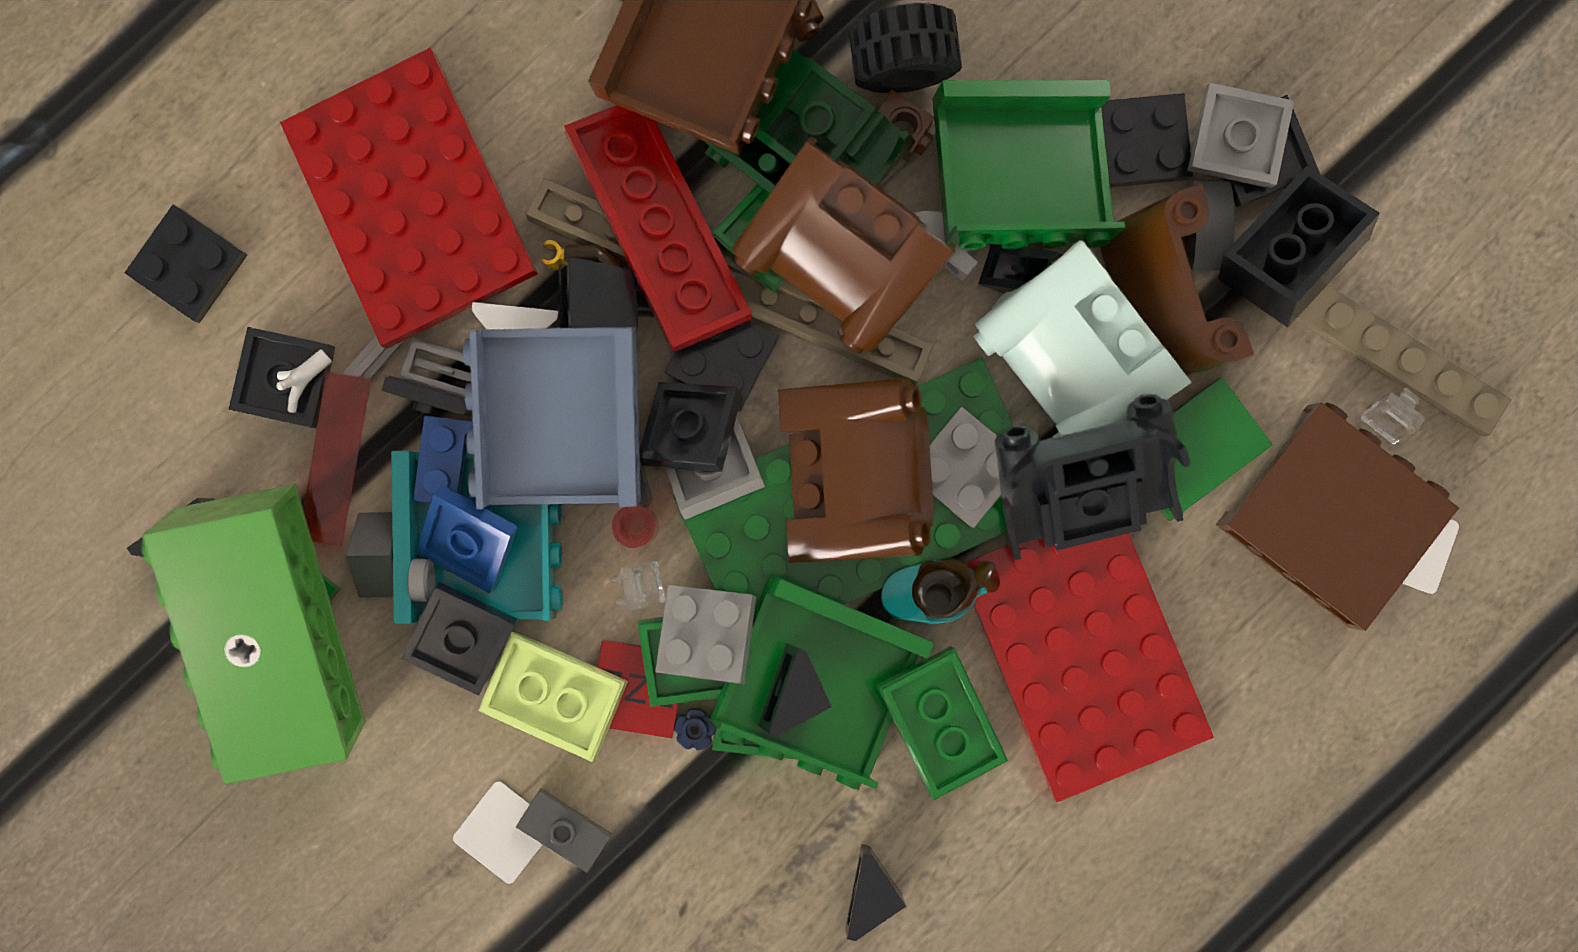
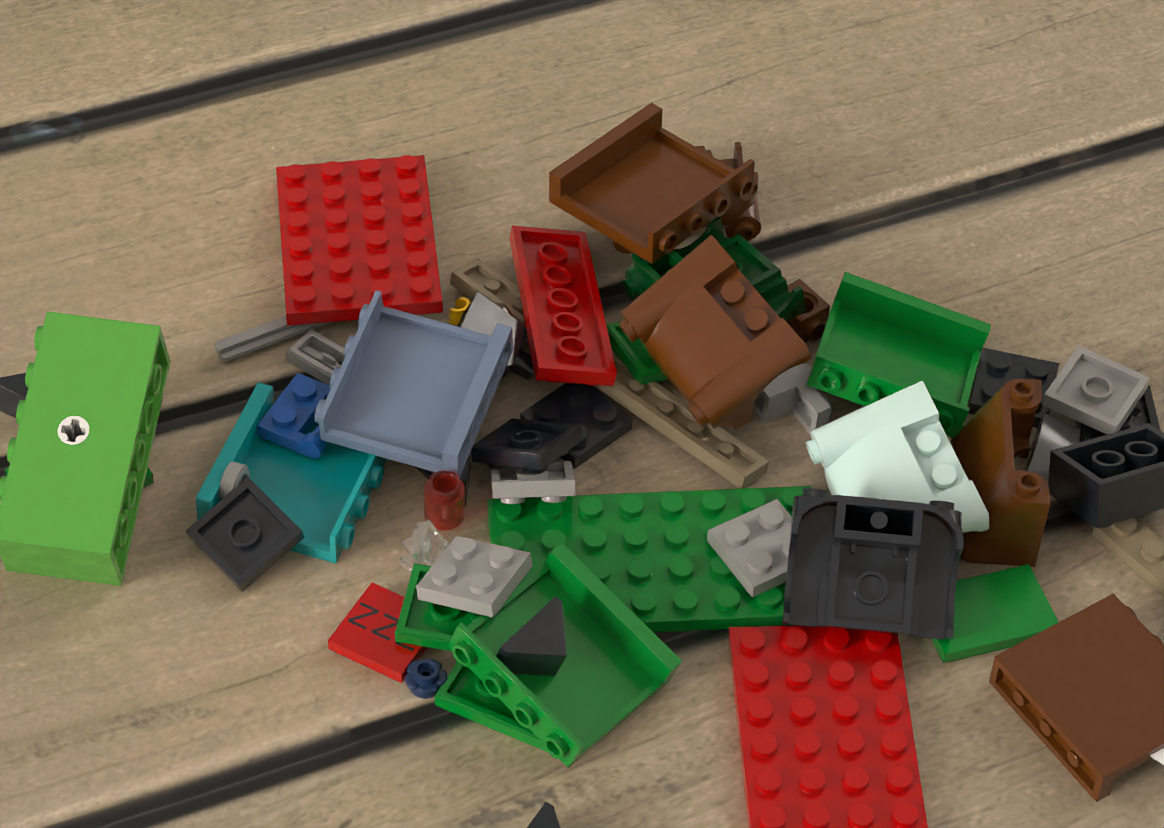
camera: 15 degrees right, 40 degrees down
black plate [124,204,248,323] -> none
black plate [228,327,335,429] -> none
white bar [277,349,332,413] -> none
clear red tile [303,371,372,546] -> none
dark grey slope [346,512,393,597] -> none
black plate [381,375,473,418] -> none
blue plate [416,485,518,594] -> none
white sticker [453,781,543,884] -> none
yellowish green tile [478,631,628,762] -> none
dark grey plate [516,788,612,873] -> none
reddish brown piece [778,377,934,563] -> none
black tyre [848,3,962,93] -> none
green tile [876,646,1008,801] -> none
dark brown hair [881,558,1000,625] -> none

